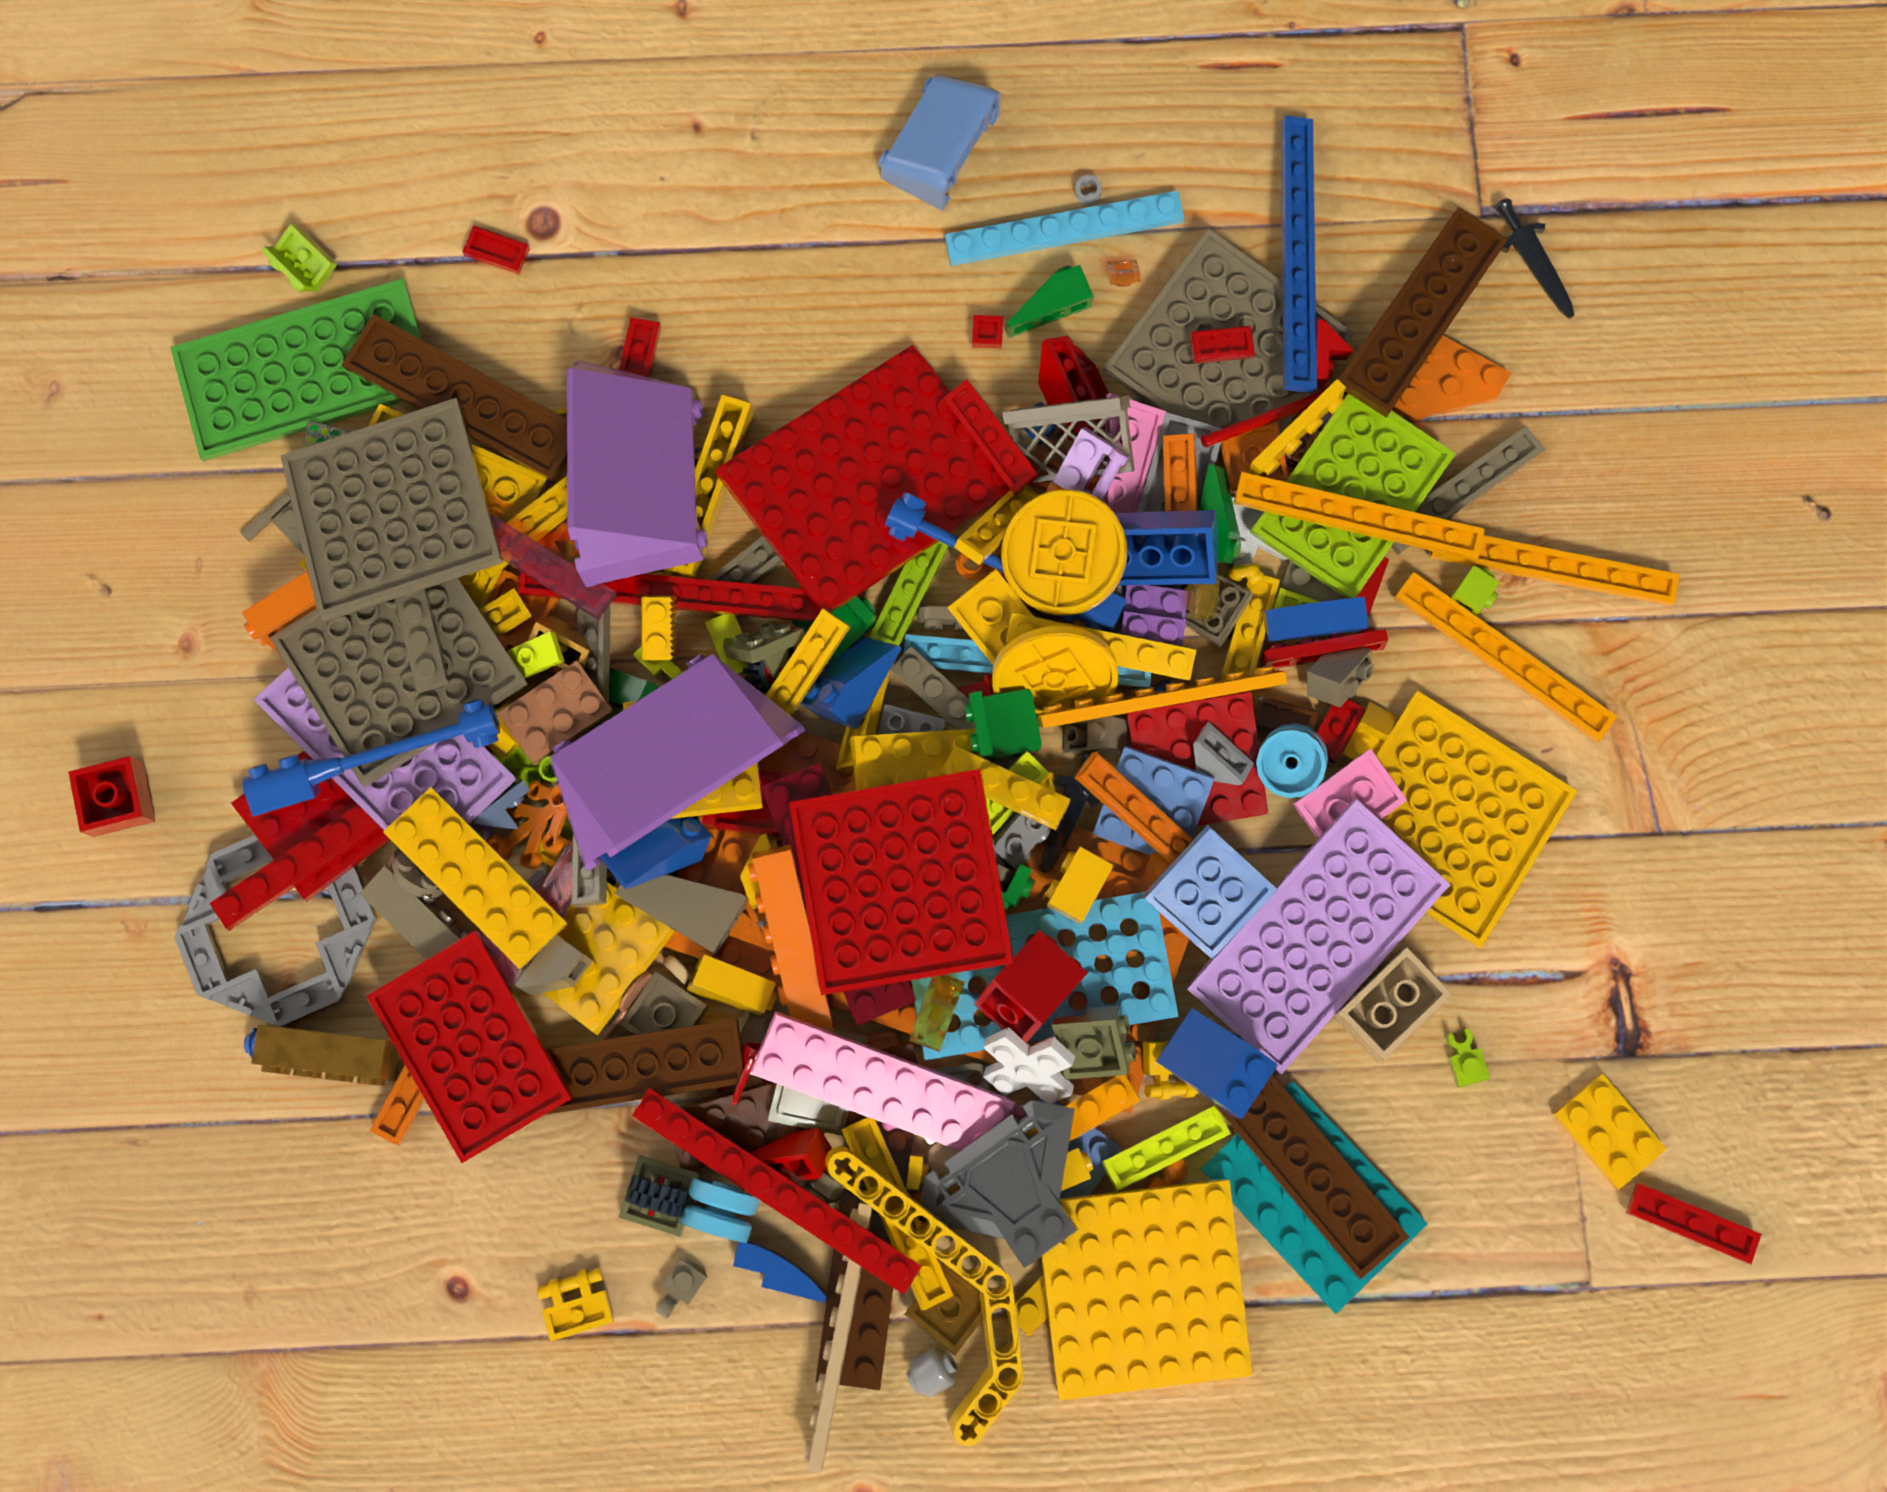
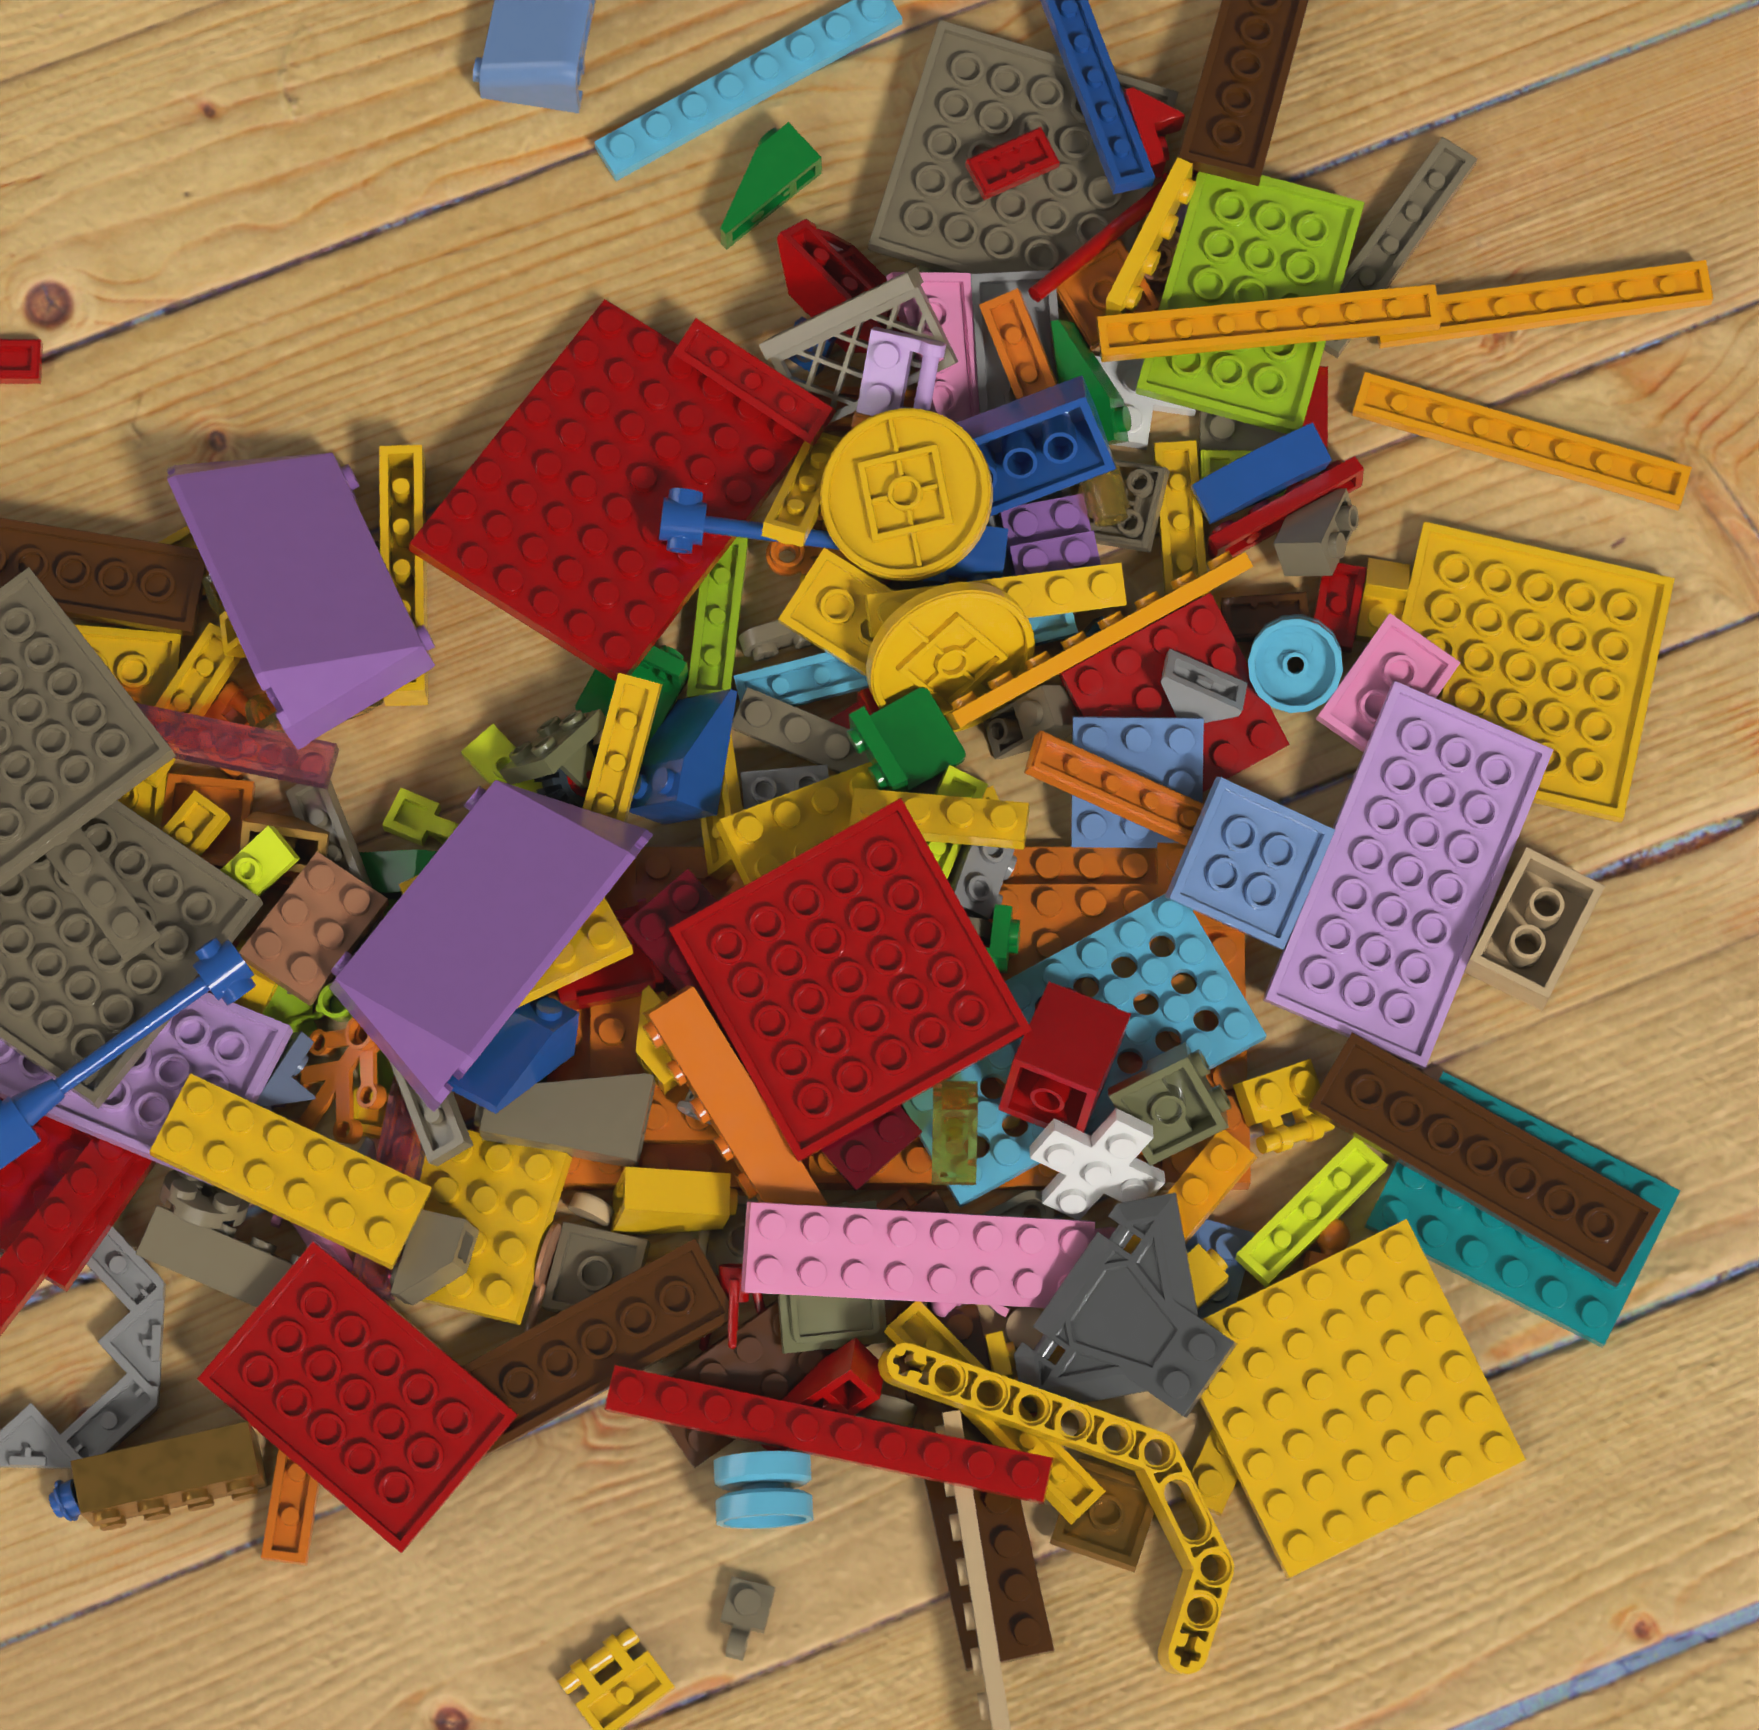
camera: 20 degrees left, 5 degrees down
red plate [518,562,820,622] -> none
red plate [619,317,661,378] -> none
plate [619,1155,701,1237] -> none
yellow brick [641,595,678,660] -> none
dark tan plate [708,536,782,584] -> none
blue slope [733,1241,827,1303] -> none
light grey head [907,1347,957,1397] -> none
red plate [972,315,1003,349] -> none
black sword [1041,752,1100,874] -> none
yellow brick [1045,847,1114,925] -> none
light grey bush [1075,175,1102,205] -> none
clear orange plate [1107,259,1140,287] -> none
blue slope [1155,1008,1278,1119] -> none
yellow arm [1224,563,1264,585] -> none
orange plate [1392,335,1511,422] -> none
lime plate [1446,1028,1491,1088] -> none
lime brick [1450,565,1500,616] -> none

